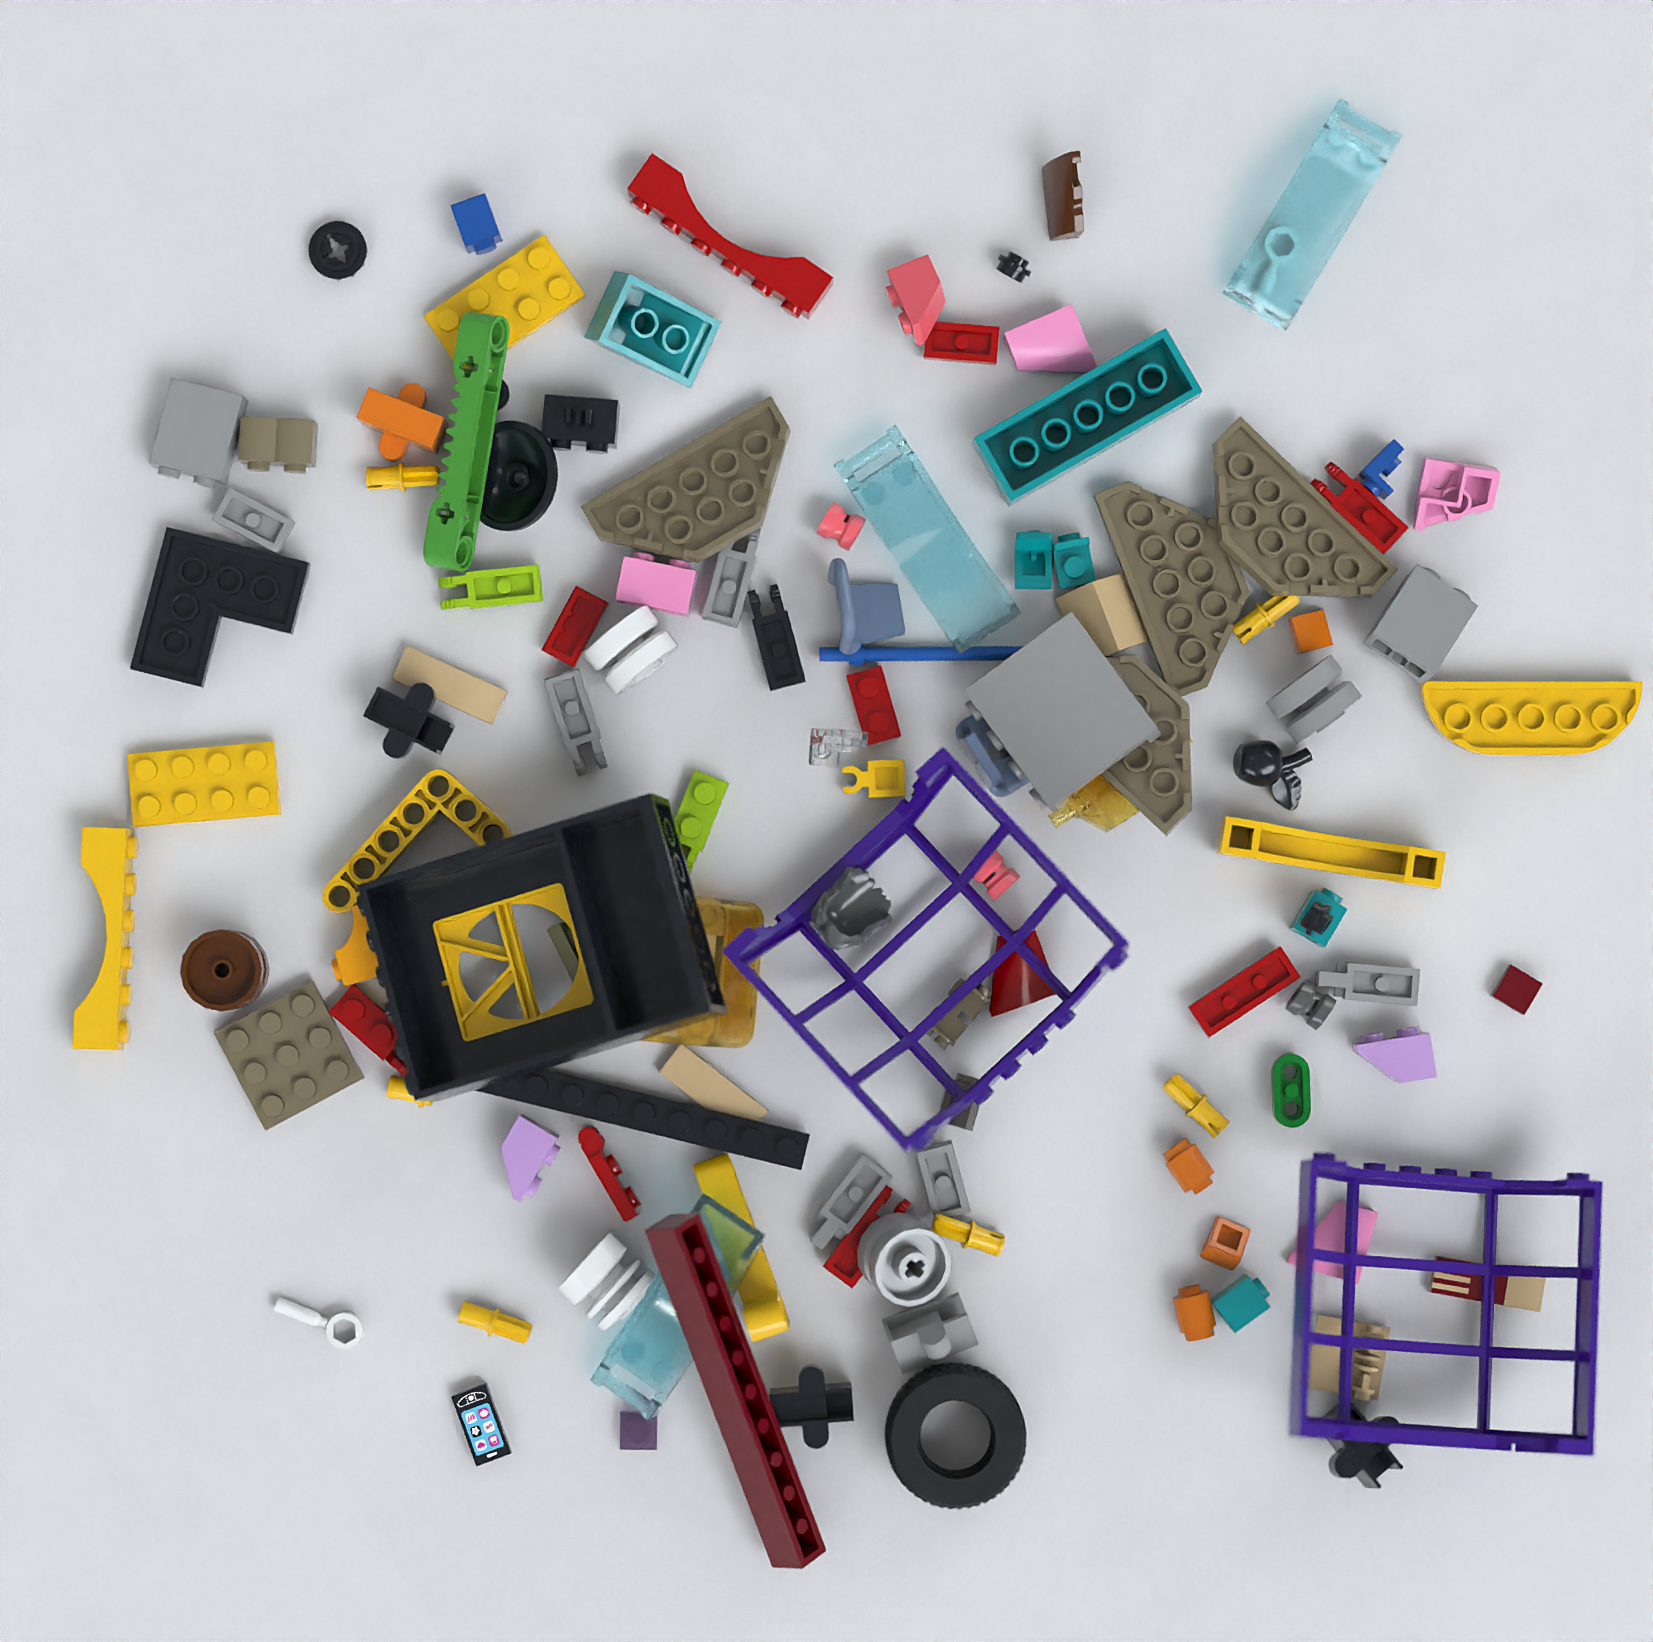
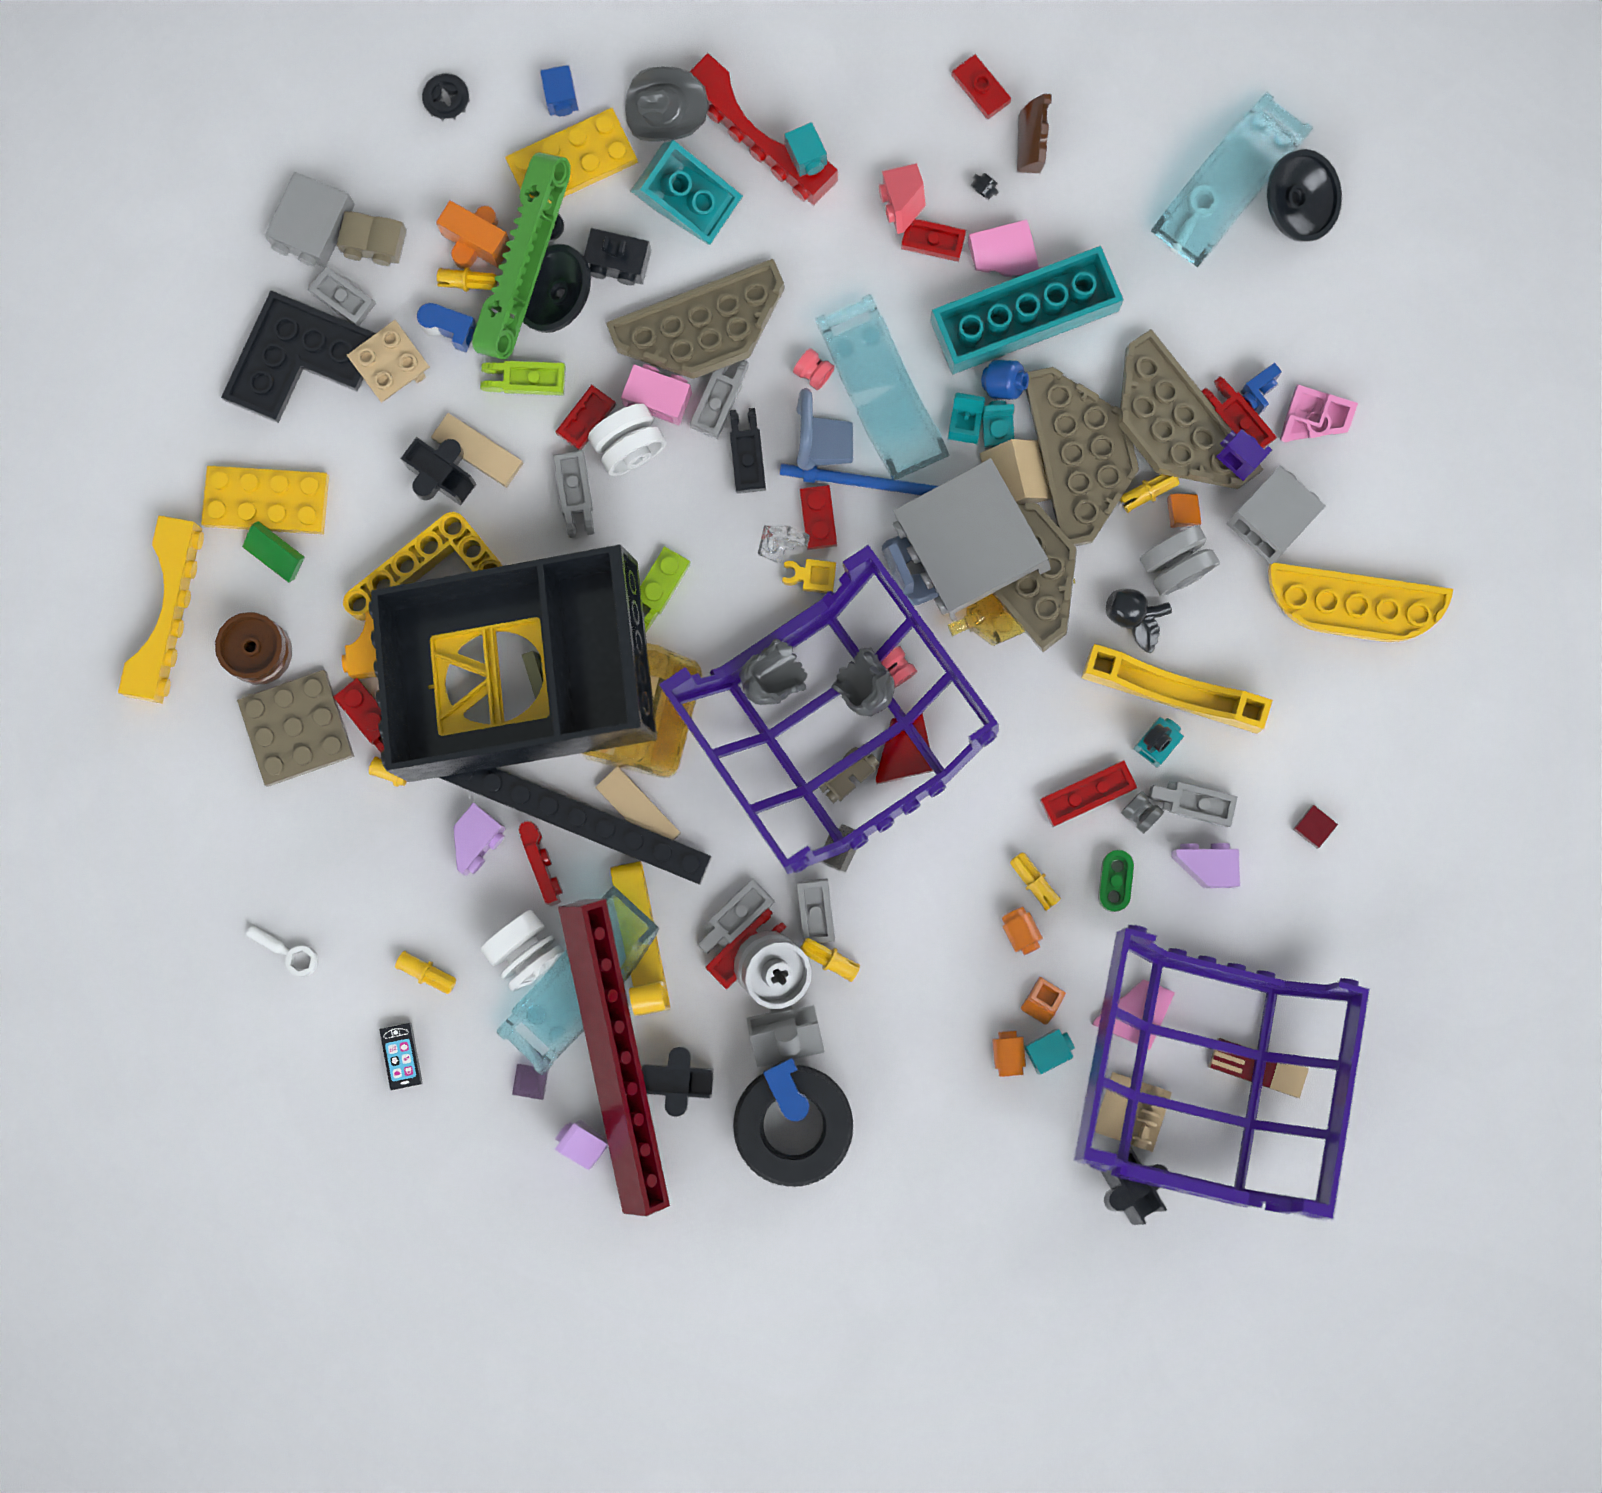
camera: 15 degrees right, 5 degrees down
none -> green tile [242,521,305,583]
none -> tan hinge [347,320,430,403]
none -> blue leg [417,303,477,353]
none -> lavender slope [555,1120,608,1170]
none -> dark grey hat [625,66,709,142]
none -> blue leg [763,1058,809,1121]
none -> teal brick [784,122,827,177]
none -> dark grey hair [831,647,895,717]
none -> red plate [951,54,1012,120]
none -> blue head [981,360,1029,400]
none -> dark purple brick [1216,429,1272,481]
none -> black dish [1267,149,1342,242]

